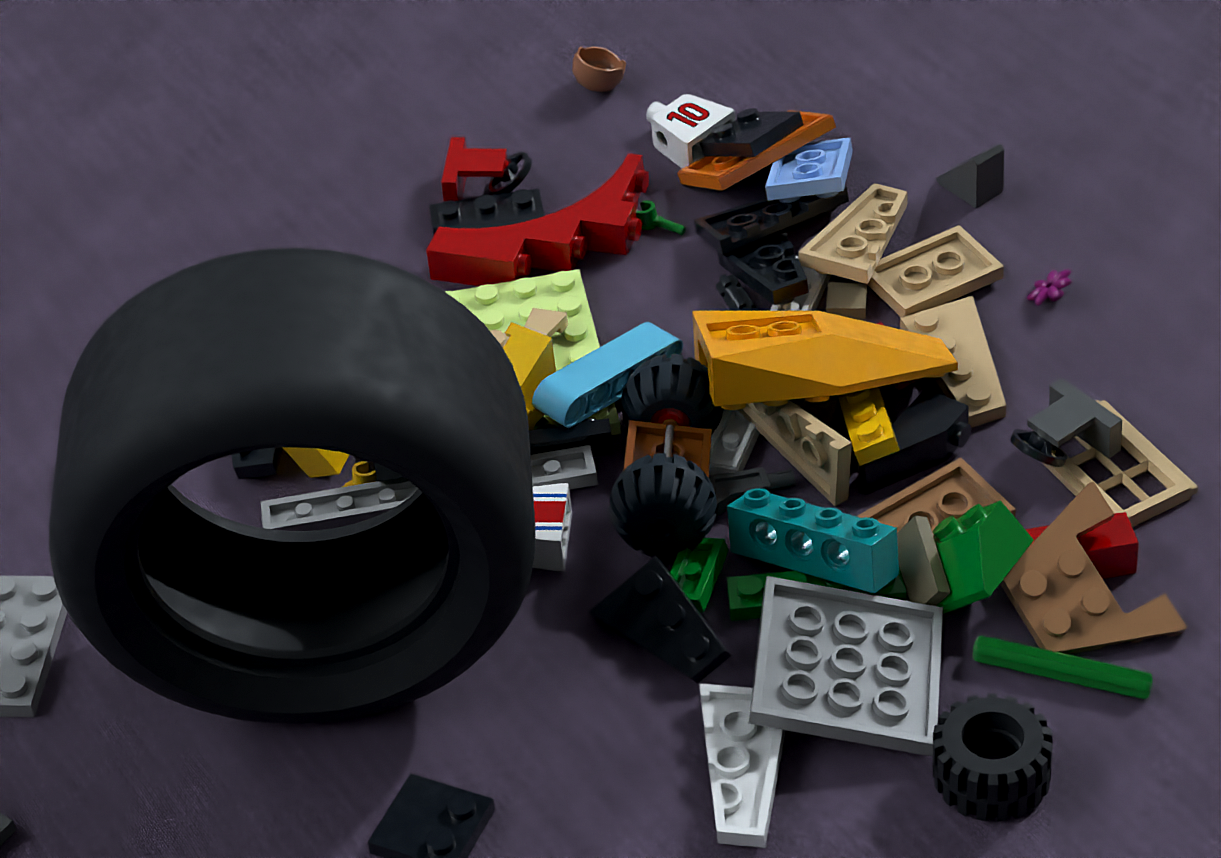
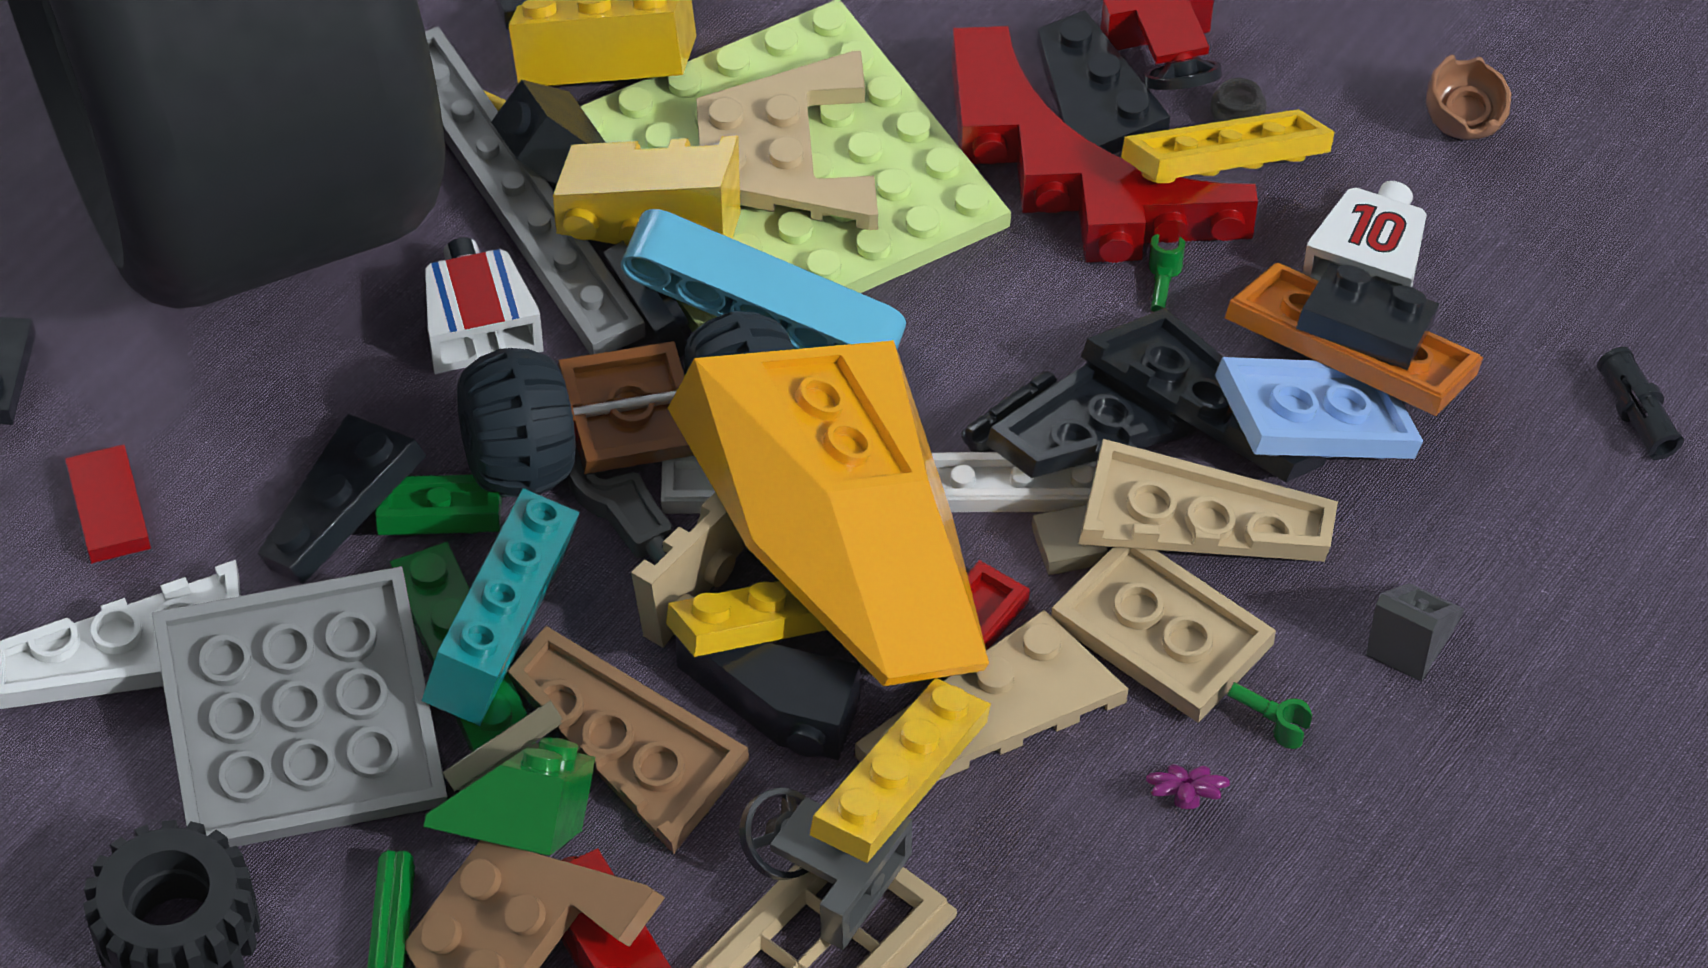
camera: 65 degrees right, 10 degrees up
none -> red tile [65,444,151,564]
none -> yellow plate [809,678,991,863]
none -> yellow plate [1121,109,1335,183]
none -> clear smoke plate [1210,78,1267,122]
none -> green hand [1227,682,1312,749]
none -> black pin [1597,347,1684,460]

